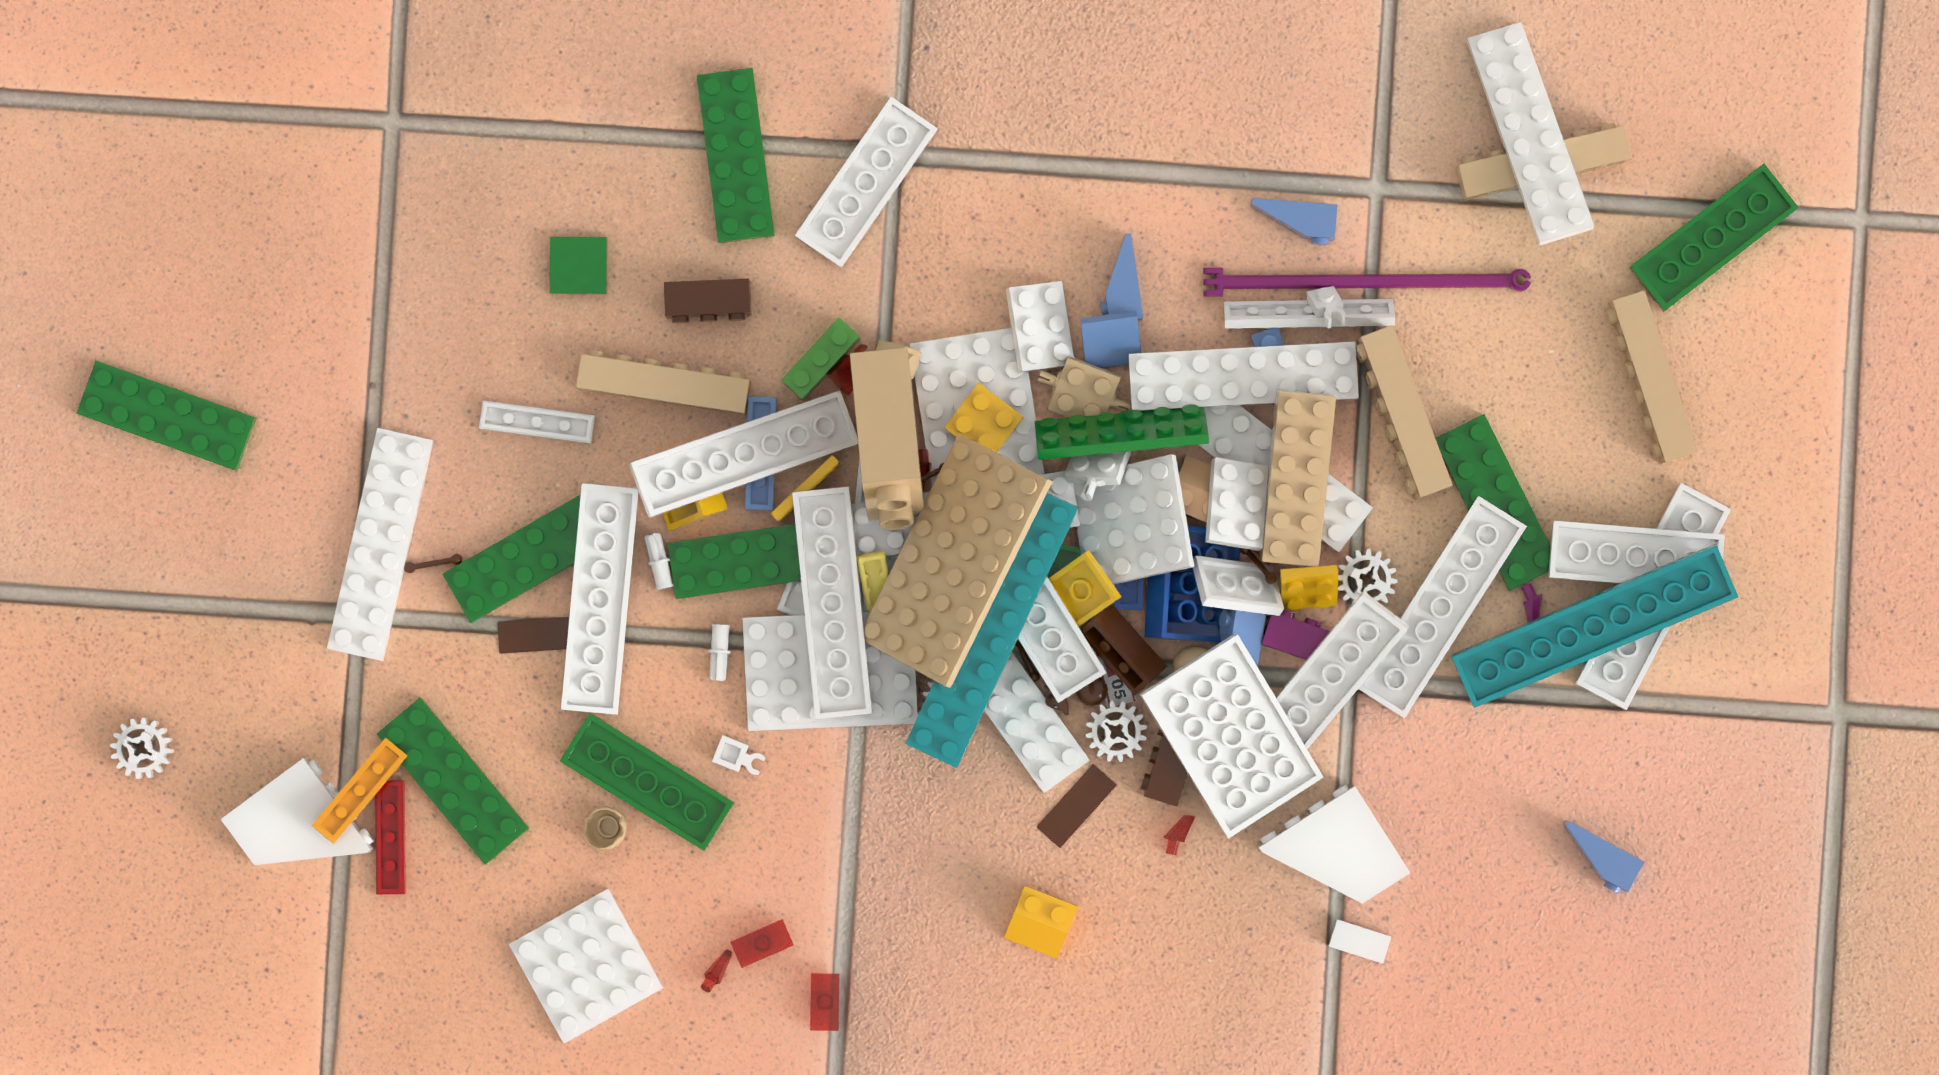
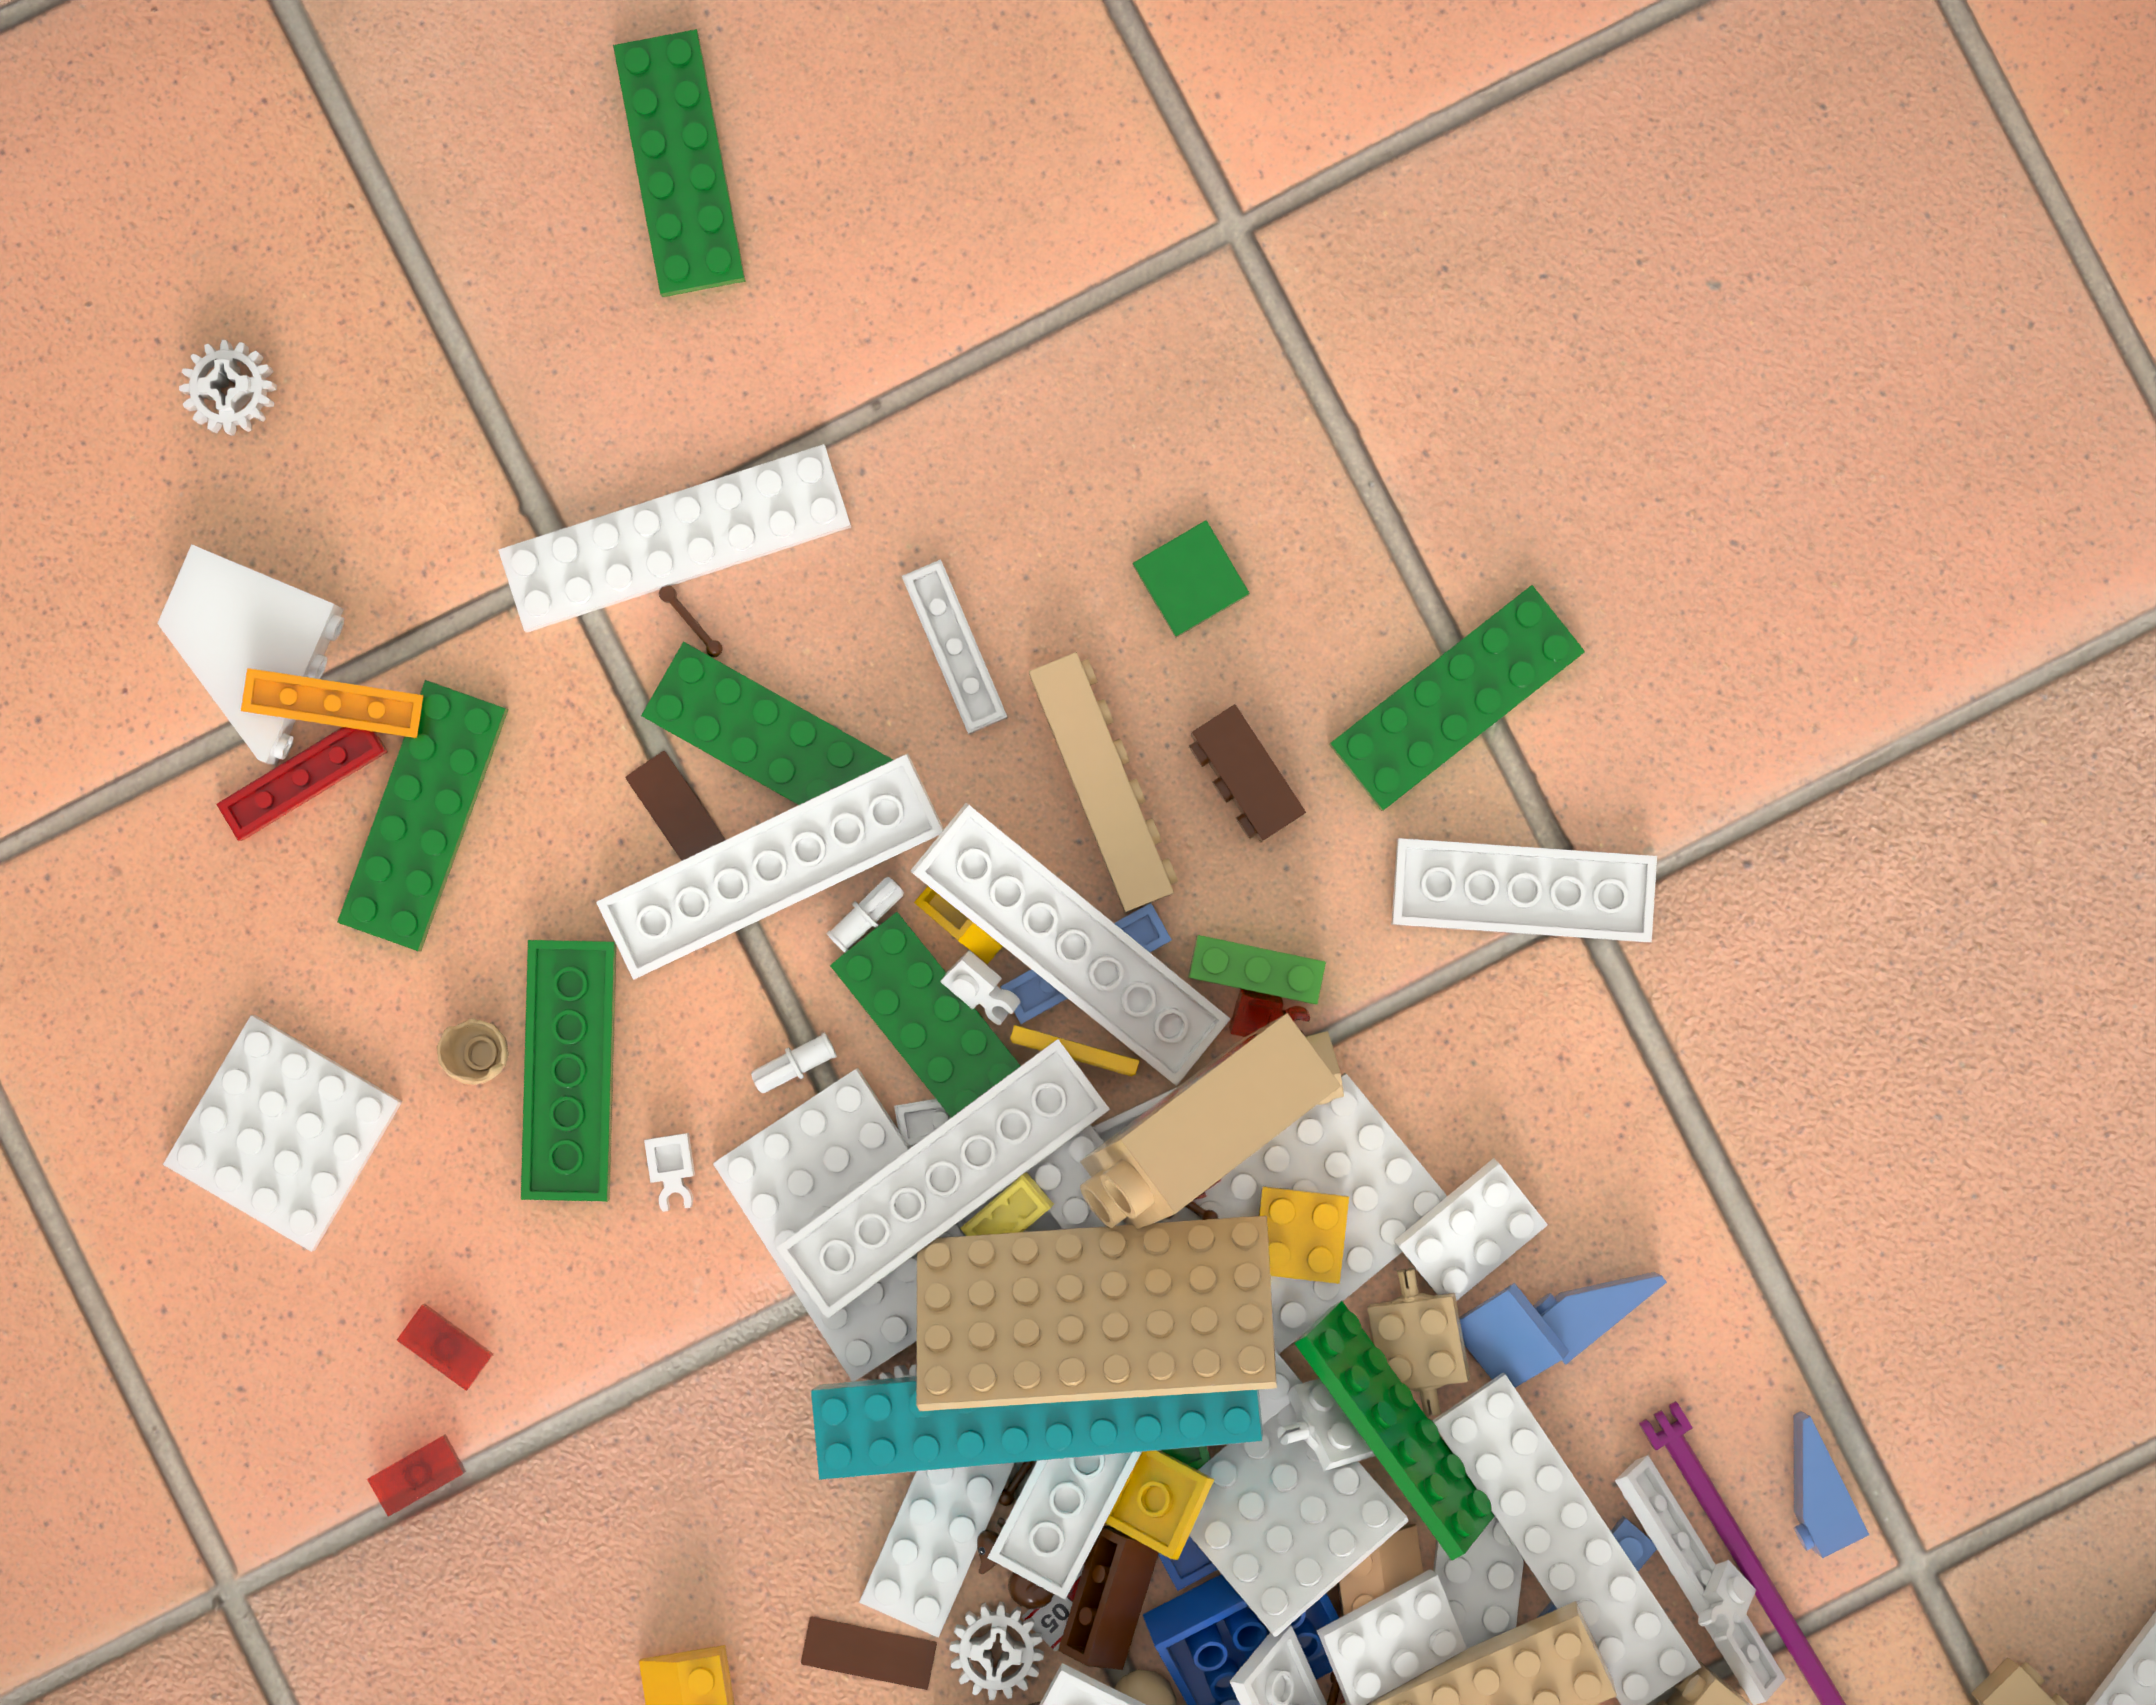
camera: 60 degrees right, 0 degrees up
clear red bar [701,949,732,993] -> none
none -> white plate [940,950,1021,1025]

